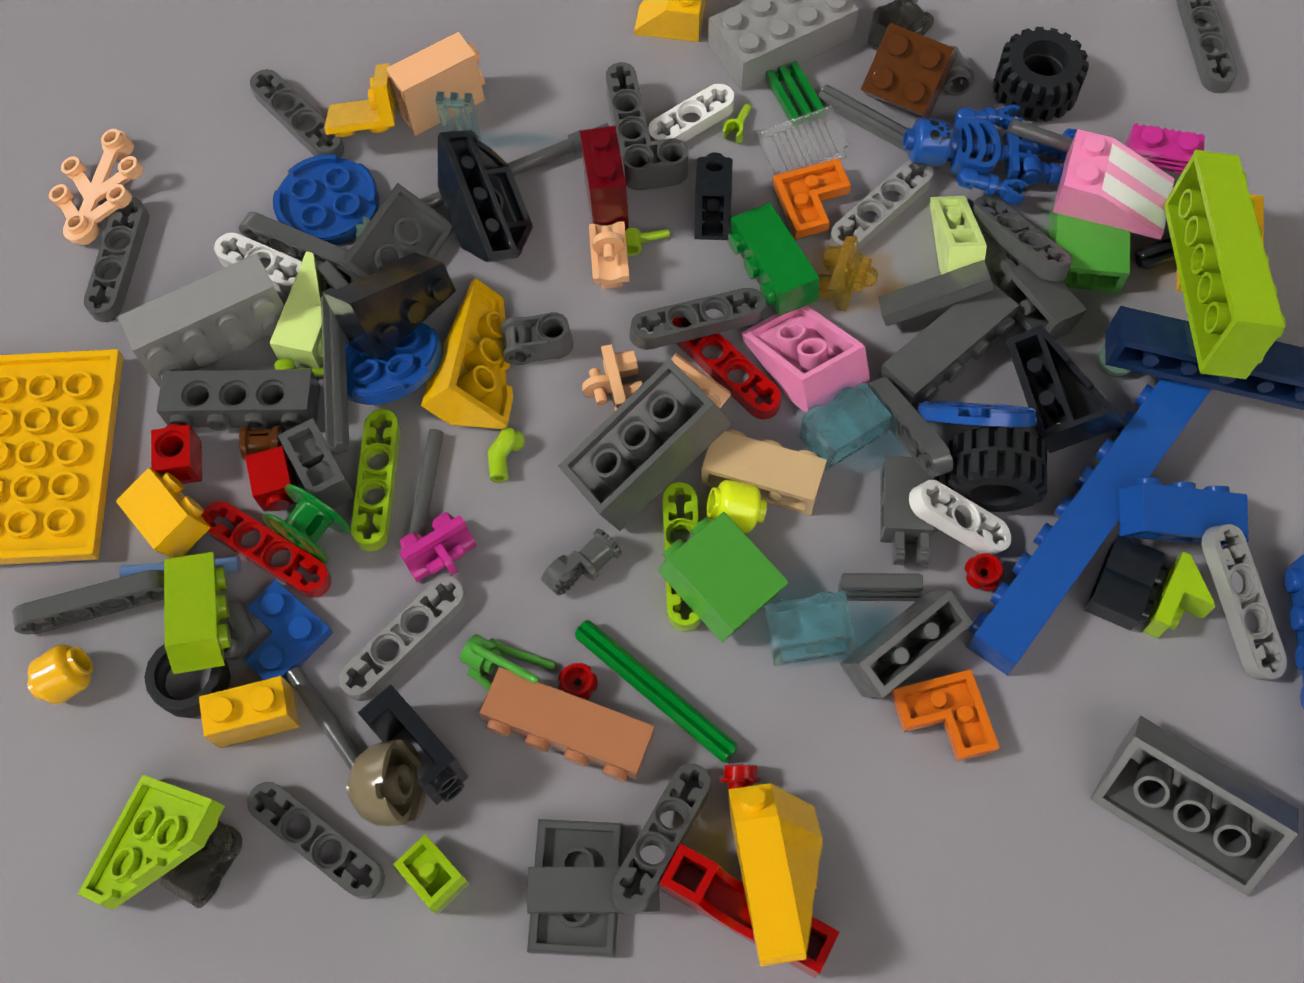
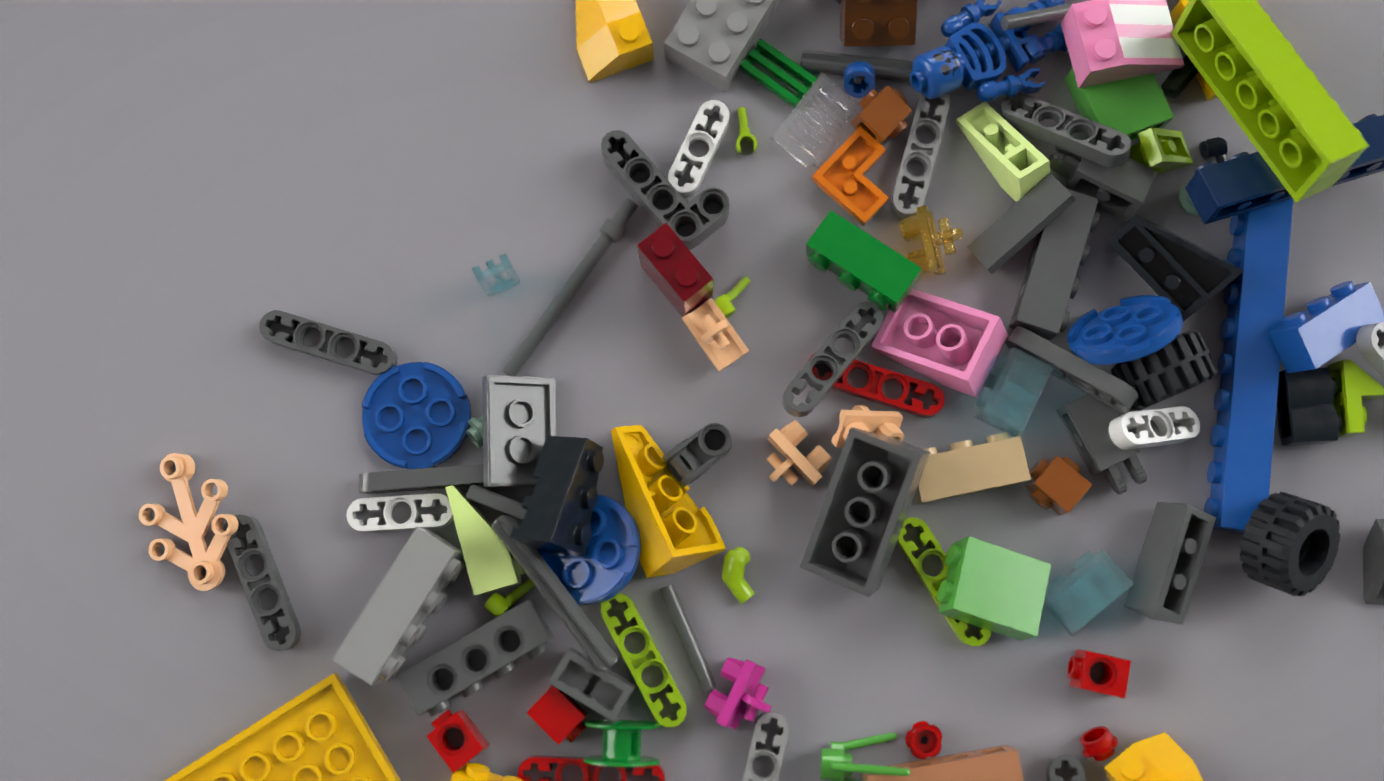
camera: 30 degrees left, 15 degrees up
reddish brown bush [239,425,285,460] -> none
yellow bracket [324,63,397,137] -> none
light nougat brick [386,32,485,136] -> none
black wedge [438,130,533,262] -> none
dark grey connector [541,528,622,596] -> none
green axle [574,620,738,763] -> none
black torso [695,152,733,240] -> none
neon yellow head [707,480,767,534] -> none
dark grey tile [838,573,924,601] -> none
orange plate [891,669,1000,762] -> none
red plate [964,553,1004,591] -> none
none -> blue bush [843,61,875,98]
none -> dark orange brick [850,85,913,143]
none -> dark orange brick [1026,455,1092,515]
none -> red brick [1067,649,1131,699]
none -> lime slope [1130,128,1193,176]
none -> black tyre [1240,492,1340,597]

